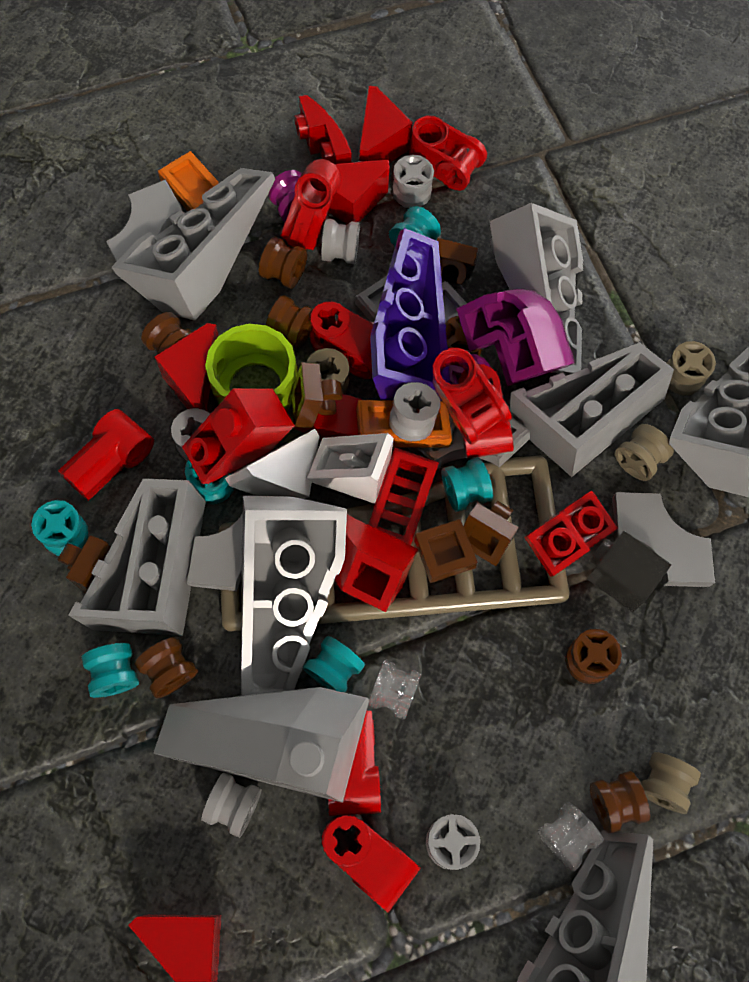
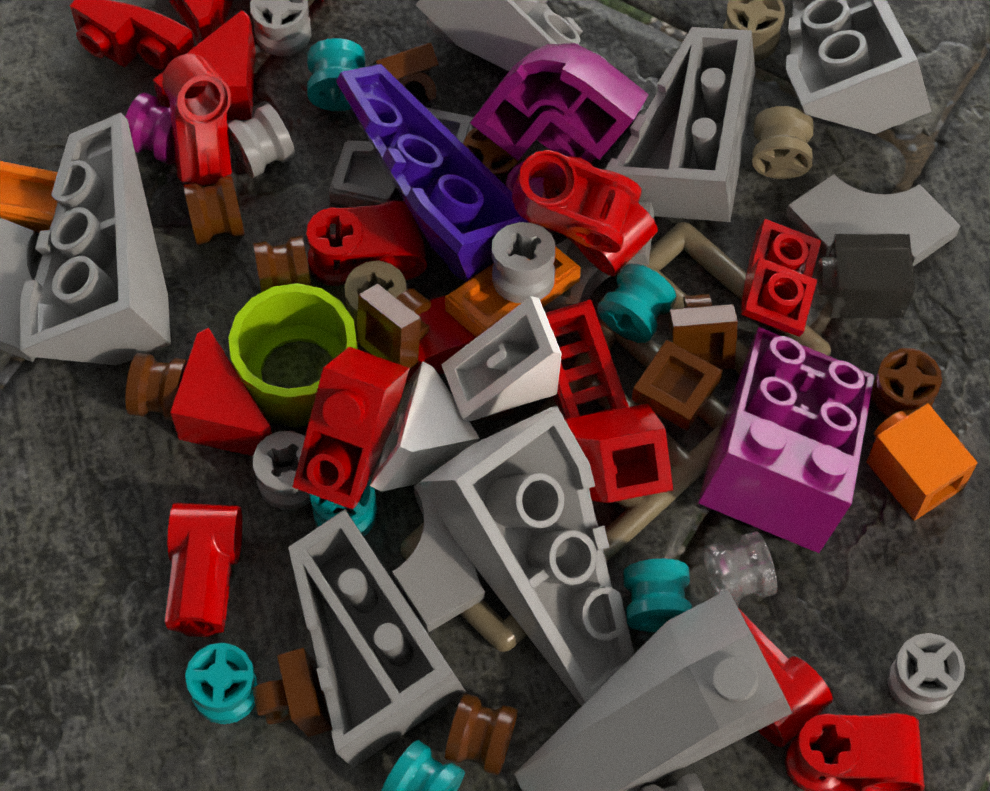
camera: 35 degrees left, 5 degrees down
none -> magenta slope [698,327,874,553]
none -> orange brick [867,403,978,521]

